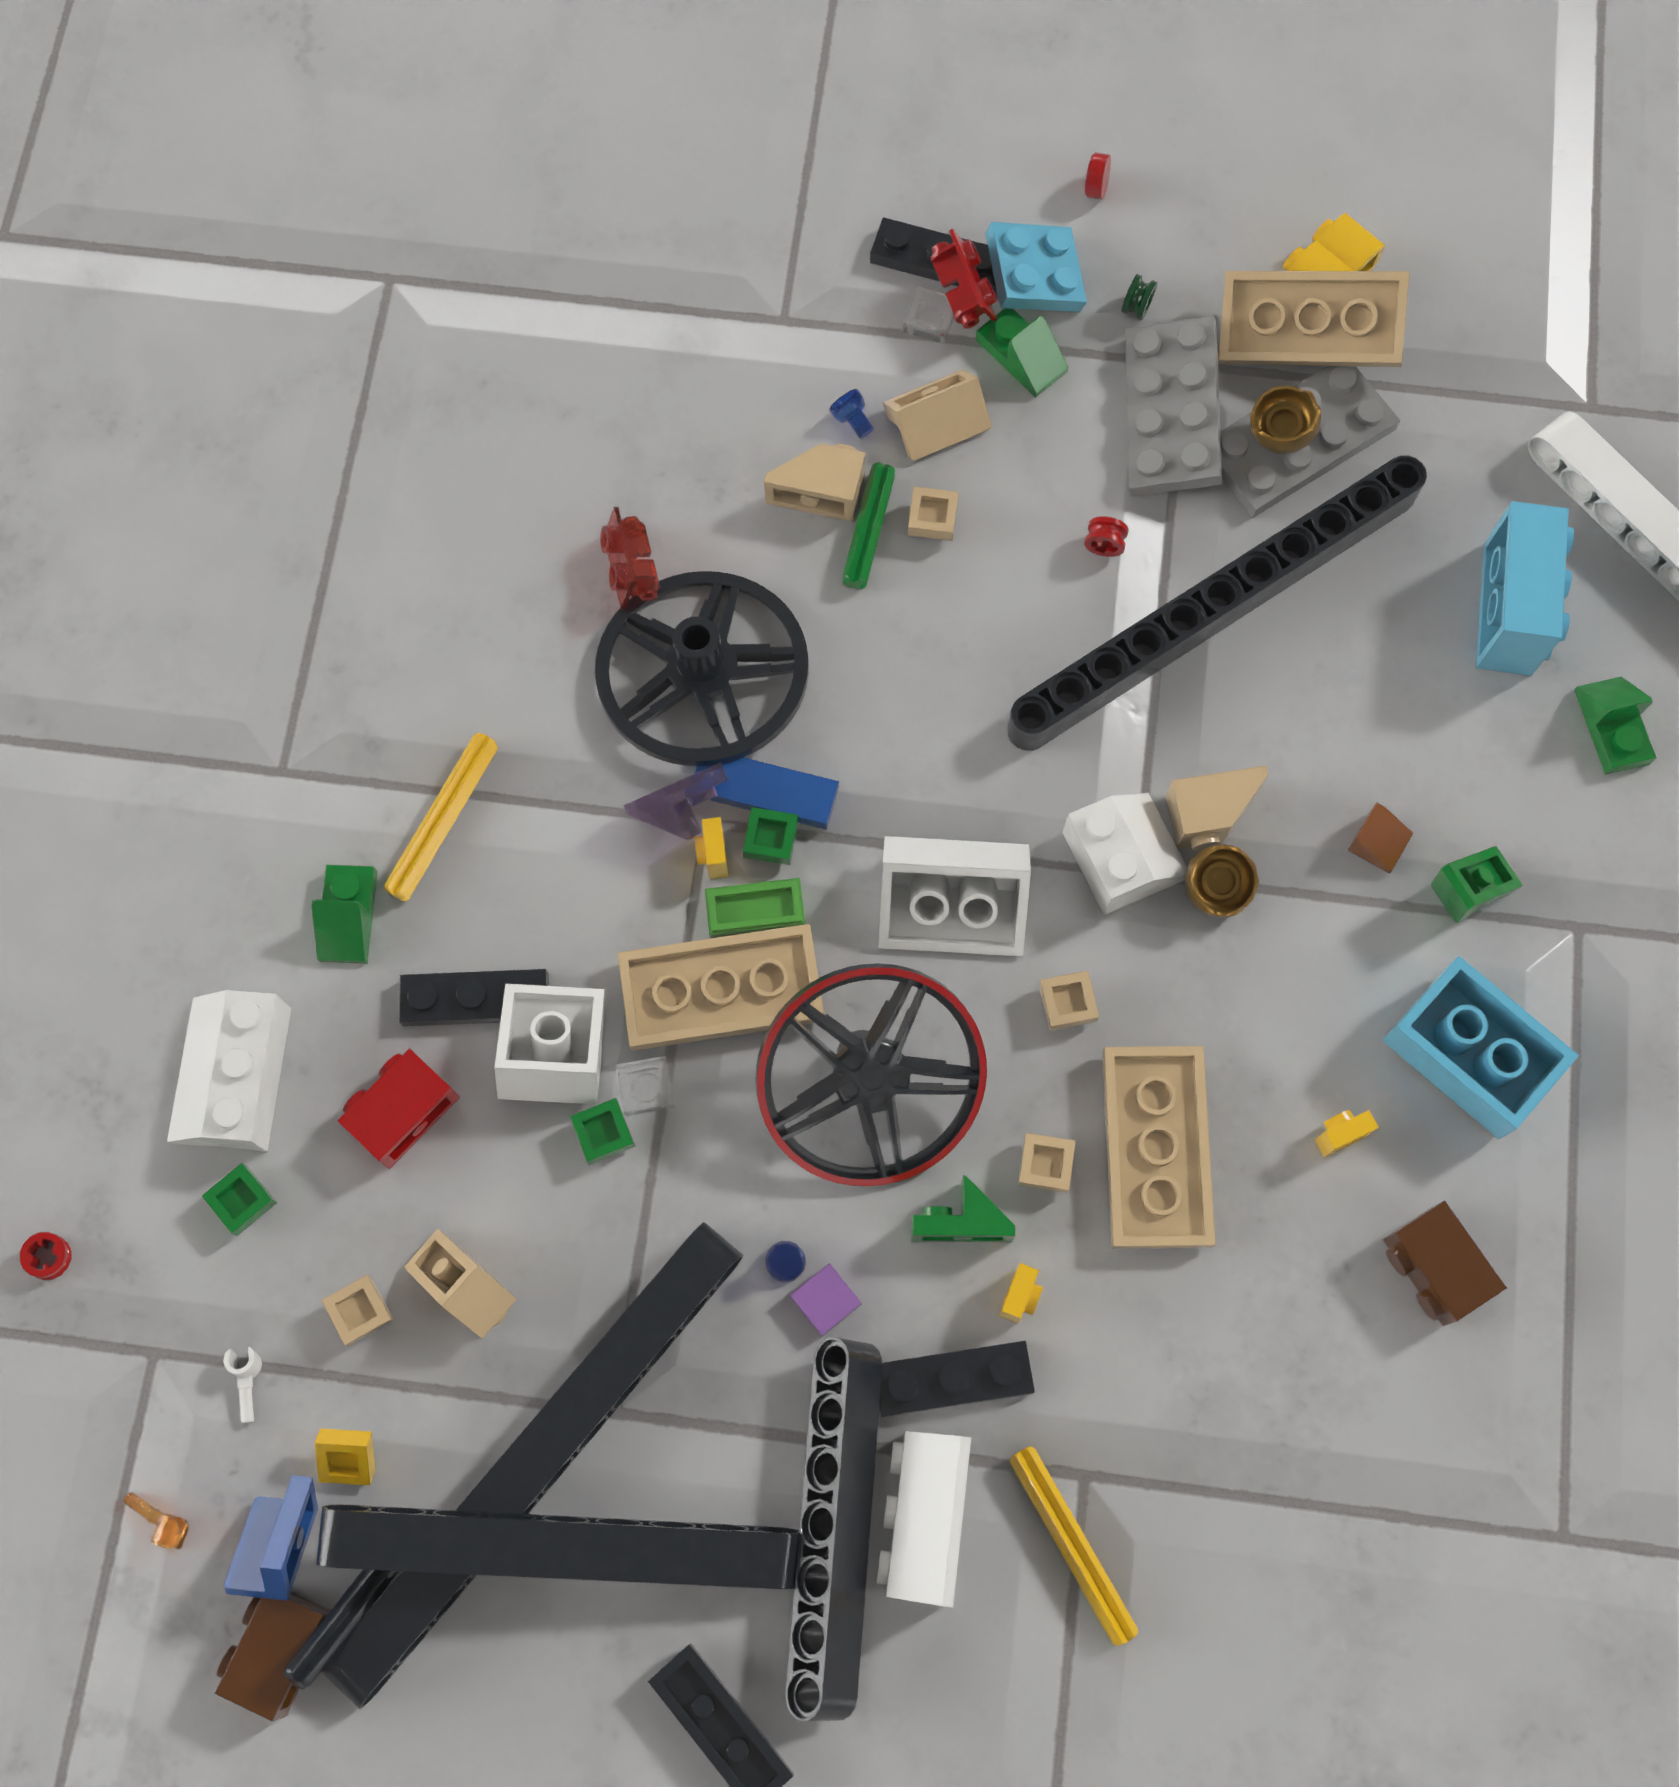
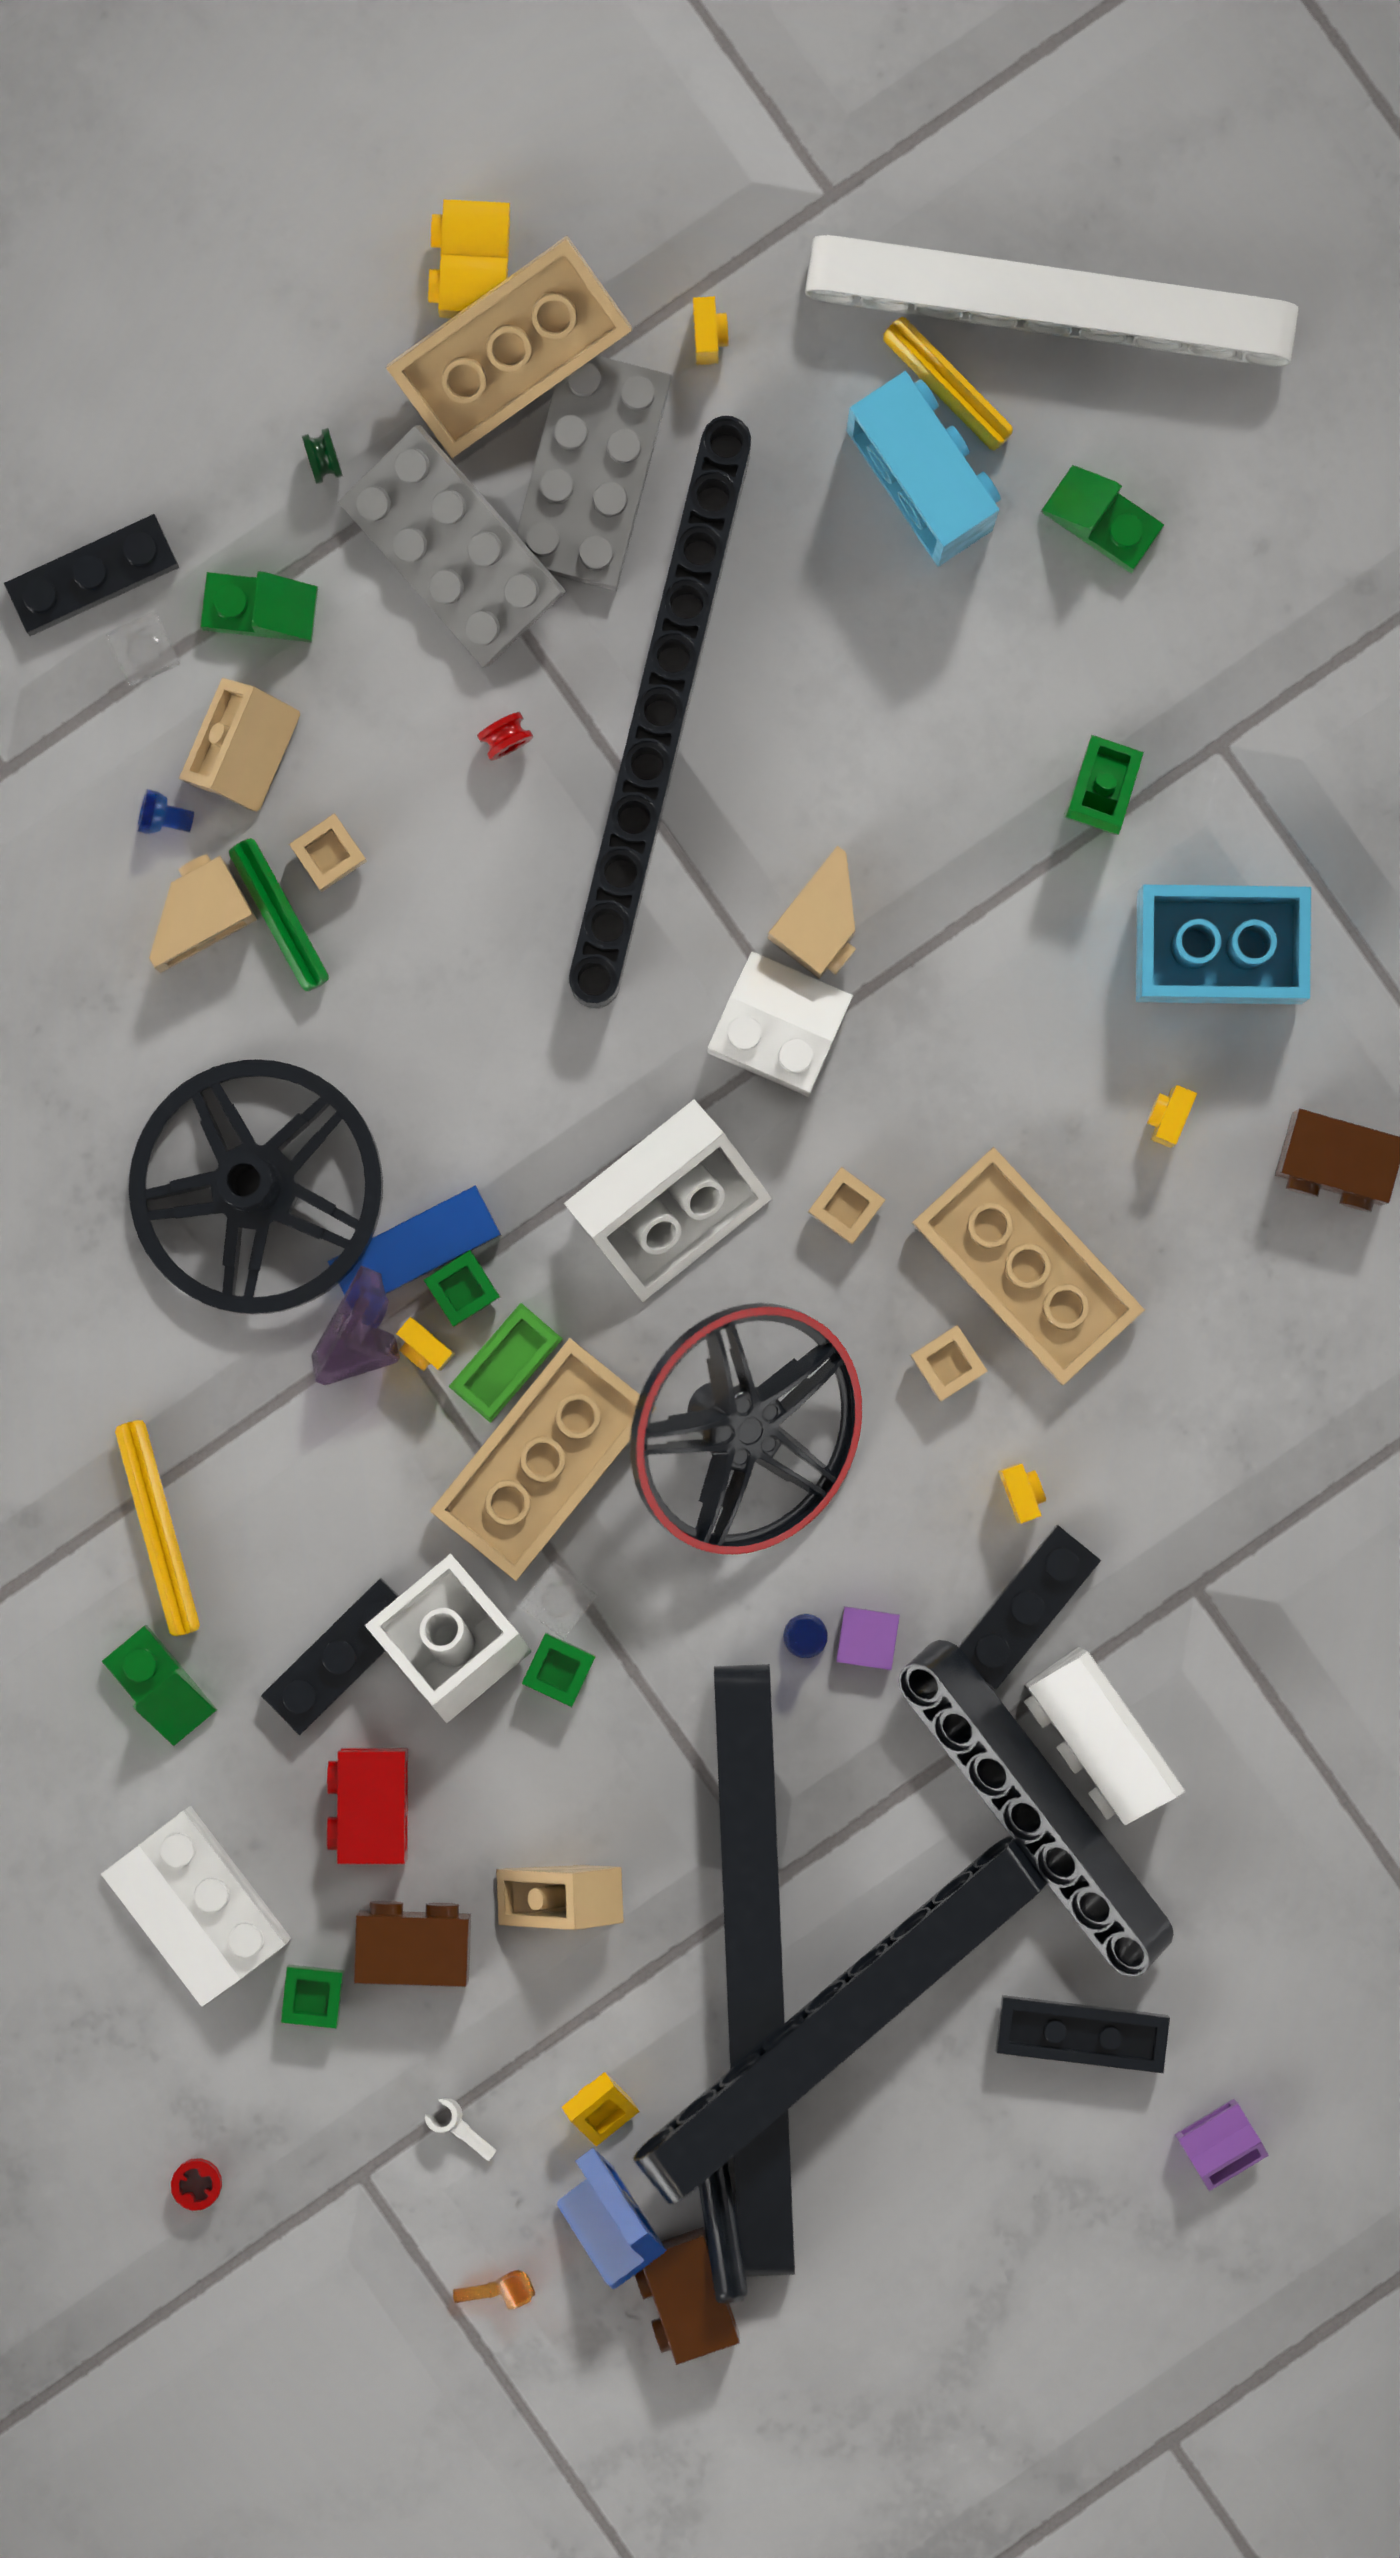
camera: 45 degrees left, 15 degrees up
tan plate [321,1274,394,1346] -> none
clear red hinge [600,507,660,609] -> none
green slope [911,1175,1016,1242] -> none
red hinge [931,228,997,329] -> none
medium azure plate [985,222,1087,312] -> none
yellow axle [1010,1446,1138,1646] -> none
red tile [1085,152,1111,200] -> none
pearl gold hair [1184,844,1259,917] -> none
pearl gold hair [1250,386,1321,454] -> none
dark orange slope [1348,802,1413,874] -> none
none -> reddish brown brick [354,1901,471,1987]
none -> yellow plate [693,296,729,365]
none -> yellow axle [883,317,1013,450]

